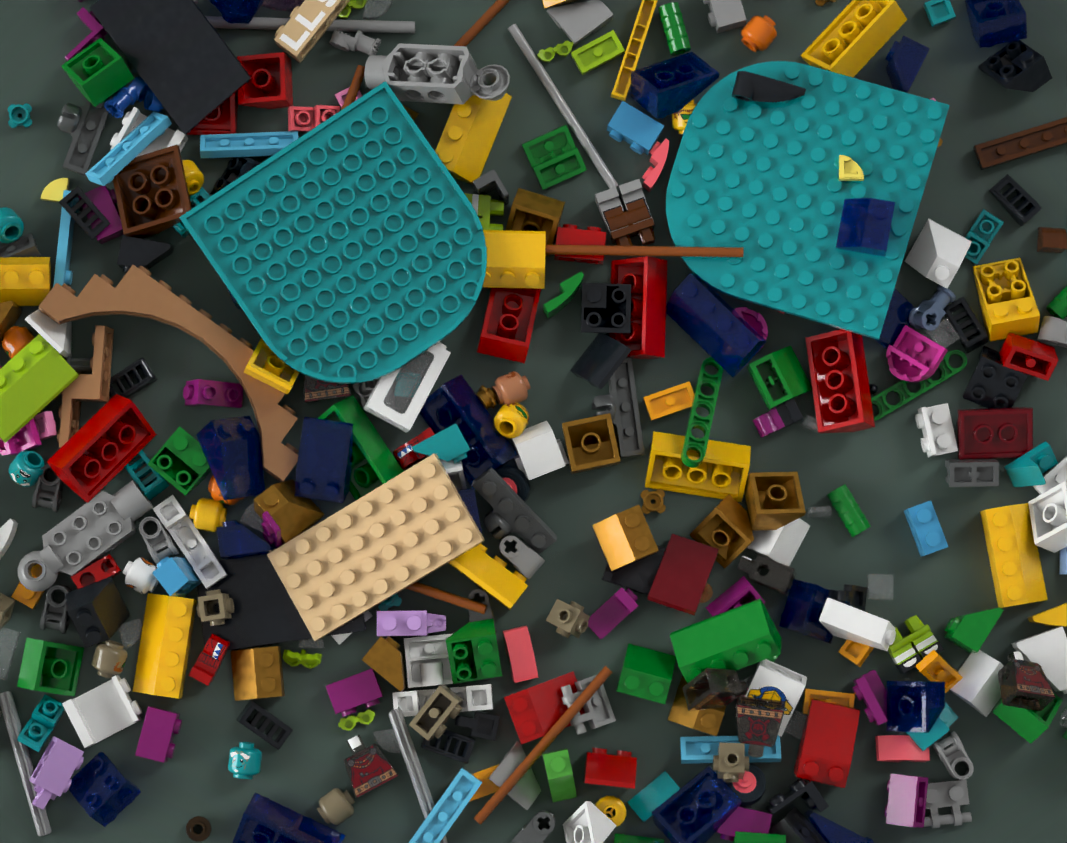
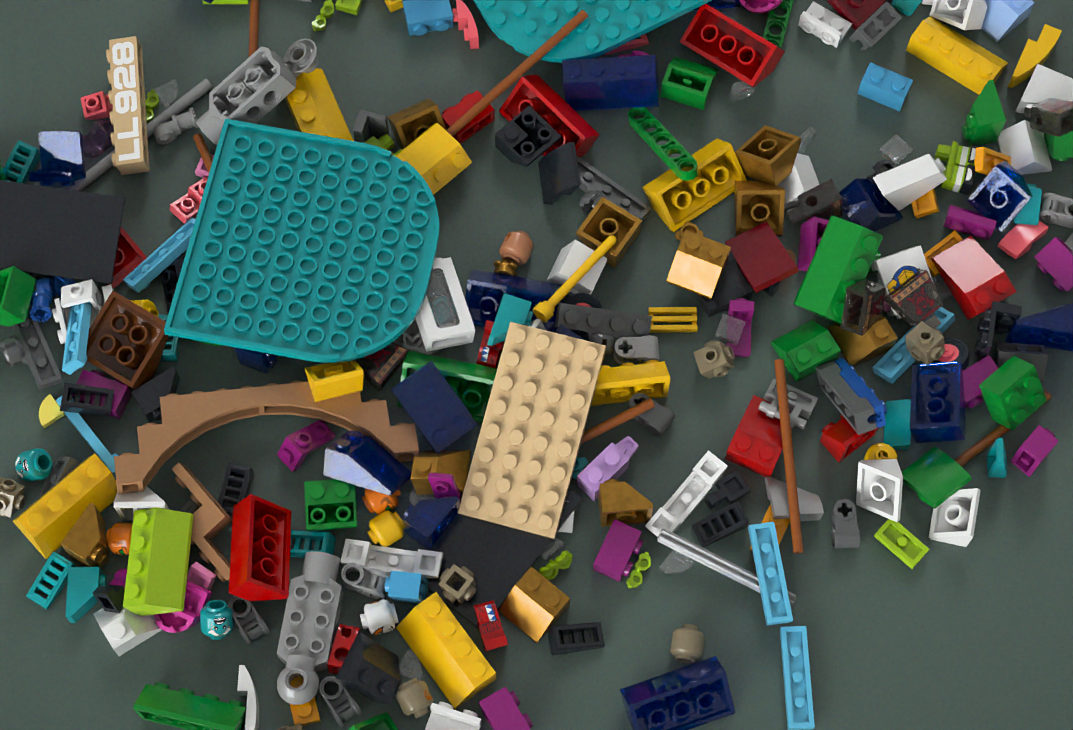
camera: 40 degrees left, 15 degrees down
teal head [228,742,262,779] -> none
red slope [237,52,293,109] -> none
torso [344,734,399,798] -> none
white plate [404,634,453,688] -> none
dark tan brick [409,684,464,741] -> none
green slope [446,619,502,684] -> none
red slope [477,288,541,363] -> none
yellow head [494,403,529,438] -> none
coral slope [503,626,539,683] -> none
light grey piece [508,24,619,189] -> none
green slope [521,125,587,190] -> none
bright green slope [542,748,577,802] -> none
green slope [543,271,584,319] -> none
hips [594,179,655,246] -> none
light orange plate [643,381,694,421] -> none
leg [752,398,803,438] -> none
green axle [827,484,871,537] -> none
none -> white bracket [61,279,103,313]
none -> yellow piece [532,235,616,323]
none -> yellow tile [648,307,698,333]
none -> clear tile [715,314,746,346]
none -> dark grey piece [816,357,887,435]

